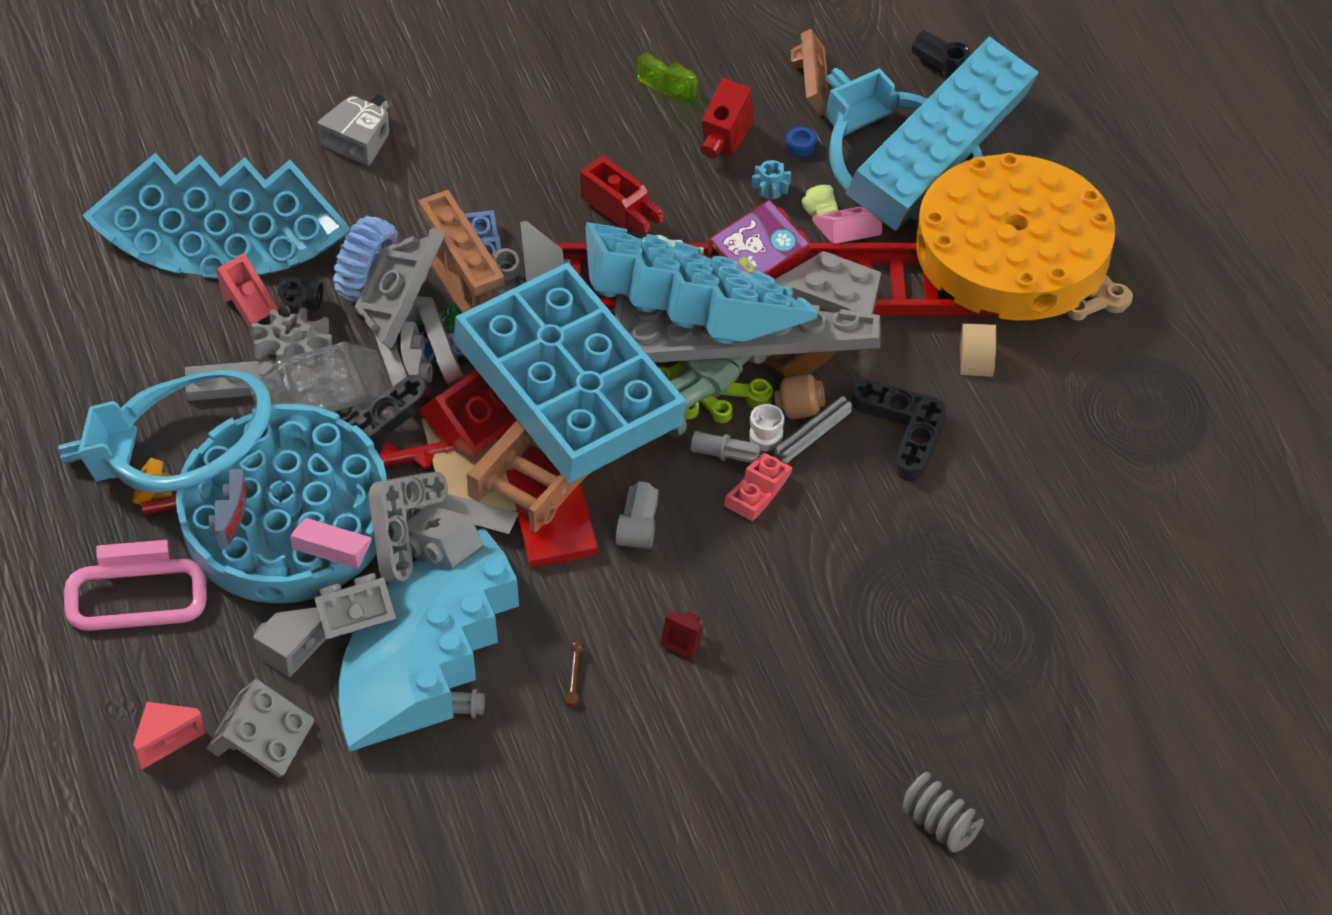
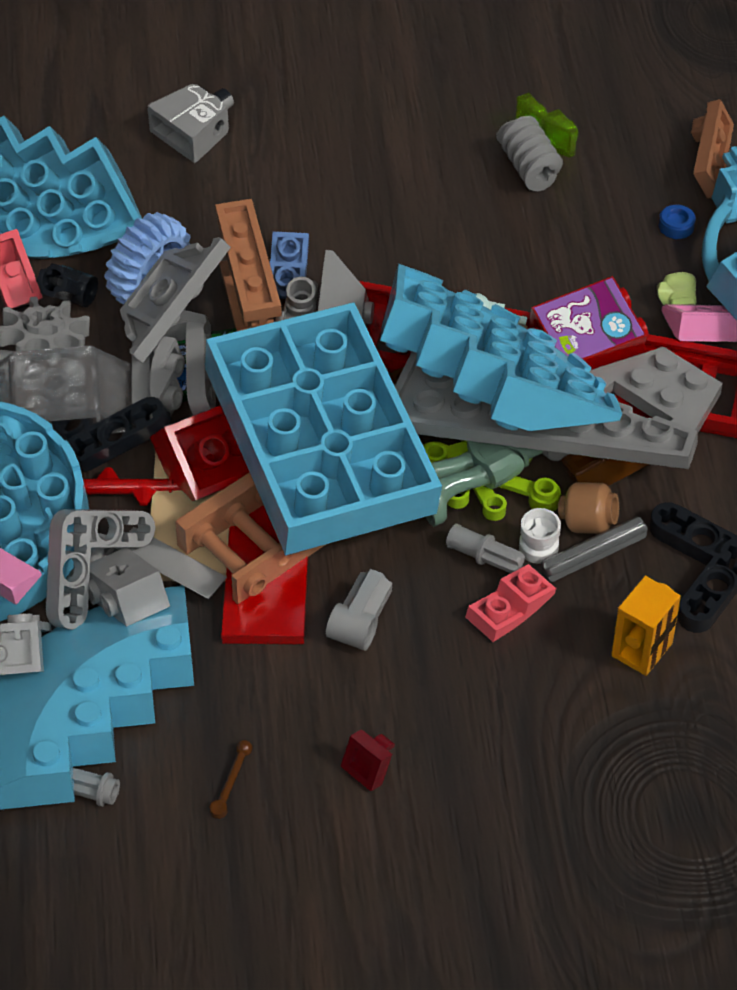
camera: 15 degrees right, 0 degrees up
red hinge [580,155,665,235] -> none
red torso [700,78,754,158] -> none
medium azure gear [752,160,791,199] -> none
none -> light grey piece [496,116,563,191]
none -> light orange brick [612,575,681,676]

